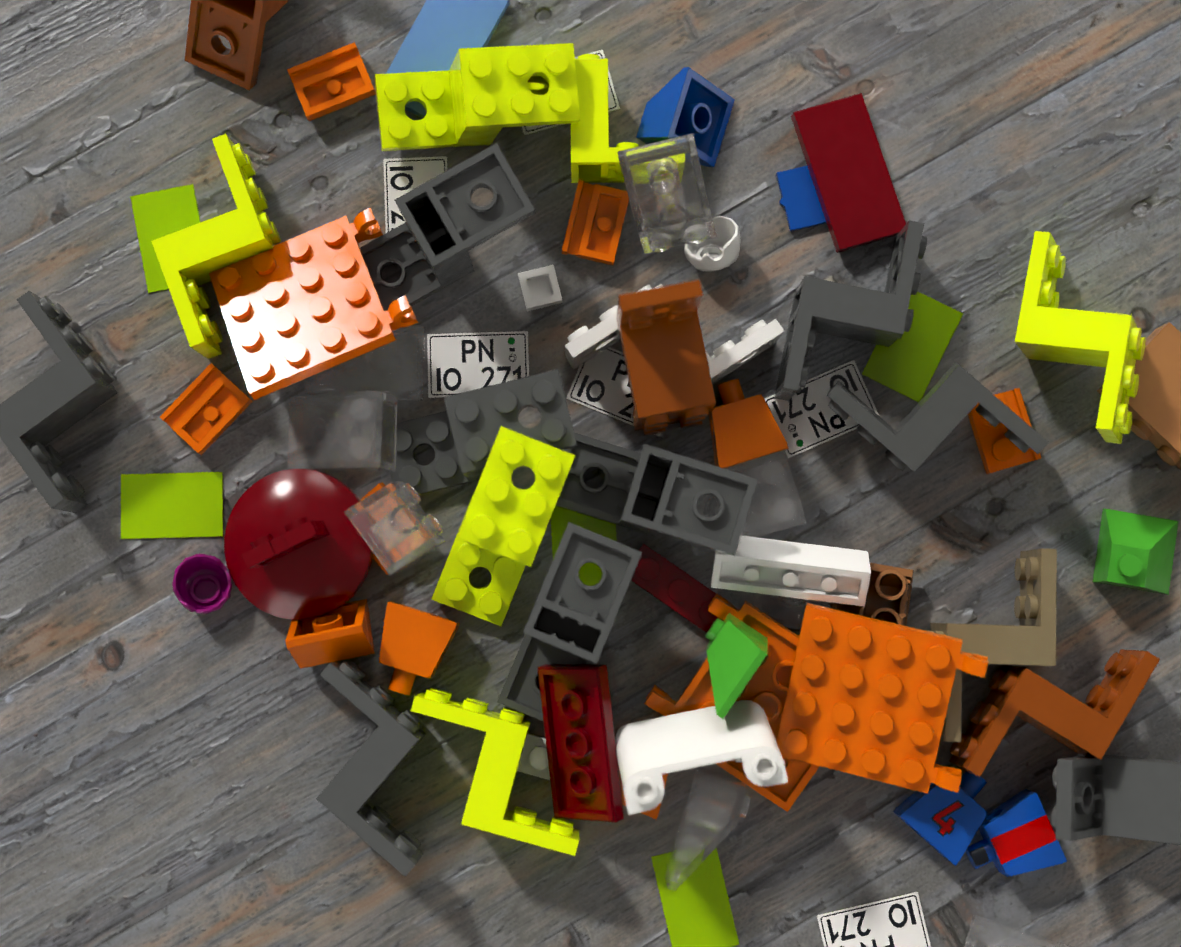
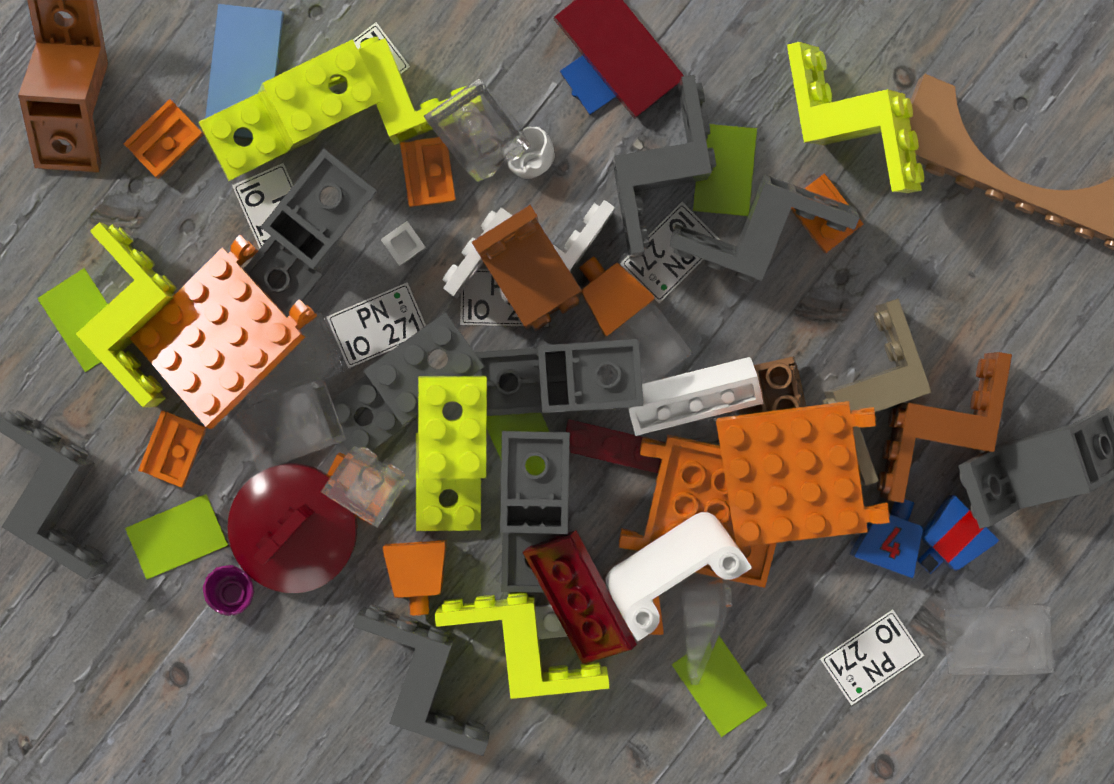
camera: 15 degrees left, 5 degrees up
orange slope [285,599,374,669] -> none
blue slope [636,67,735,167] -> none
bright green slope [705,613,768,719] -> none
bright green slope [1092,509,1179,595] -> none

